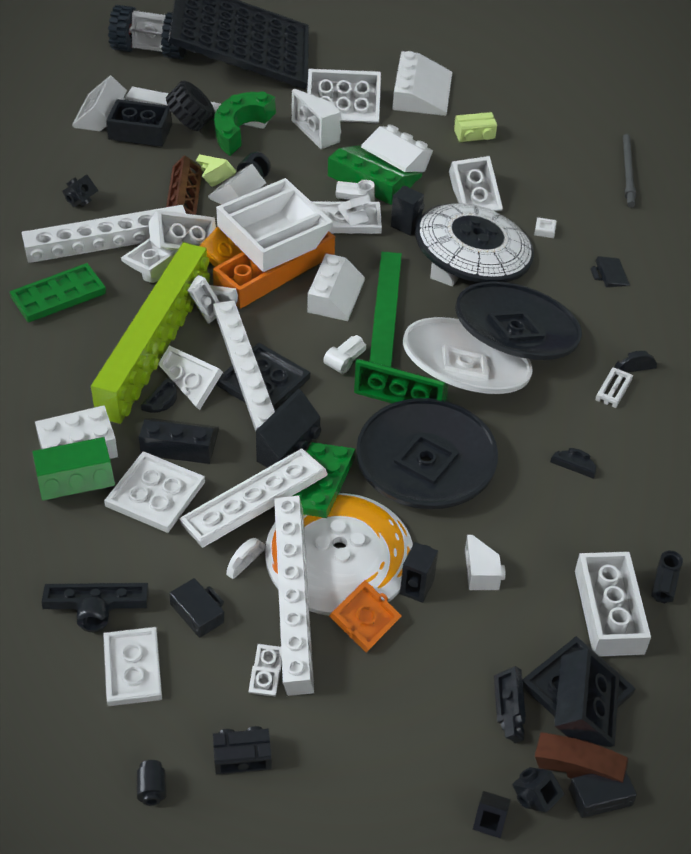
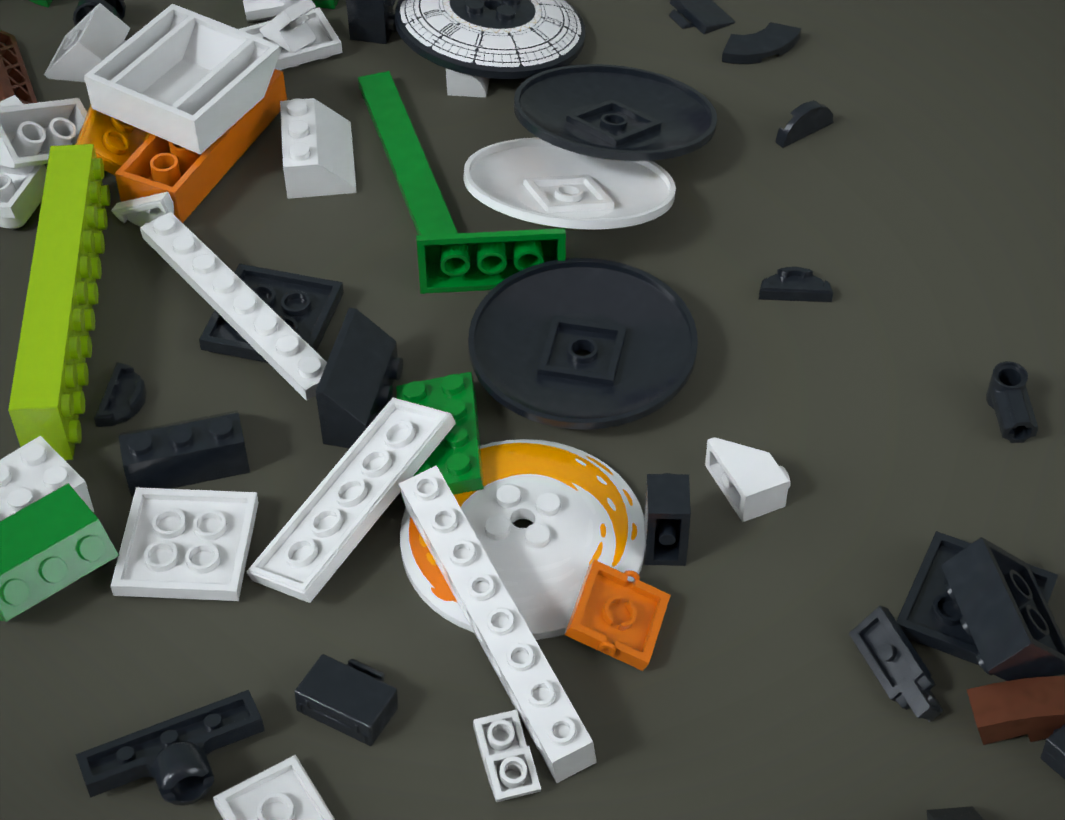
camera: 20 degrees left, 0 degrees up
white wing [158,346,223,410] -> none
white slope [187,275,220,324] -> none
yellowish green slope [196,154,237,187] -> none
white tile [226,538,265,579] -> none
white piece [323,335,366,374] -> none
black brick [512,767,564,813] -> none
white brick [575,552,651,656] -> none
white tile [595,367,633,408] -> none
none -> black tile [722,22,801,64]

